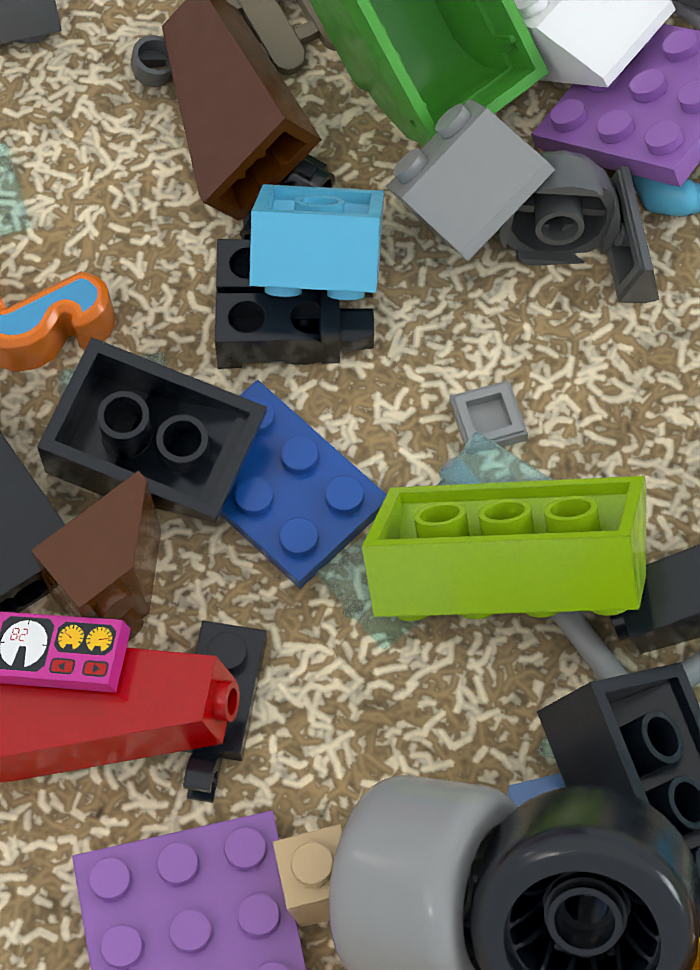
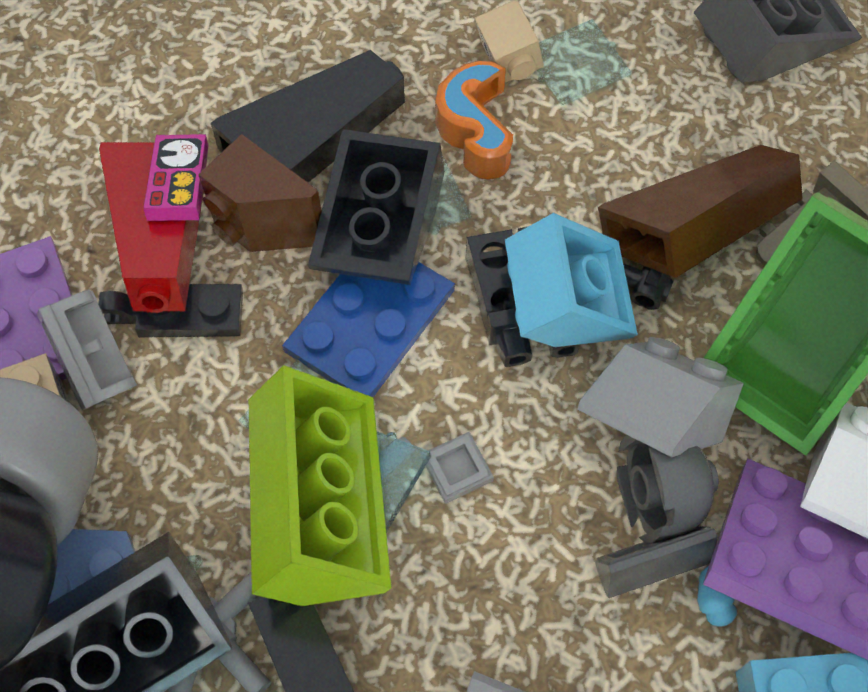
camera: 75 degrees right, 0 degrees up
dark grey hinge [130,35,173,87] -> none
none -> light grey hinge [37,289,137,410]

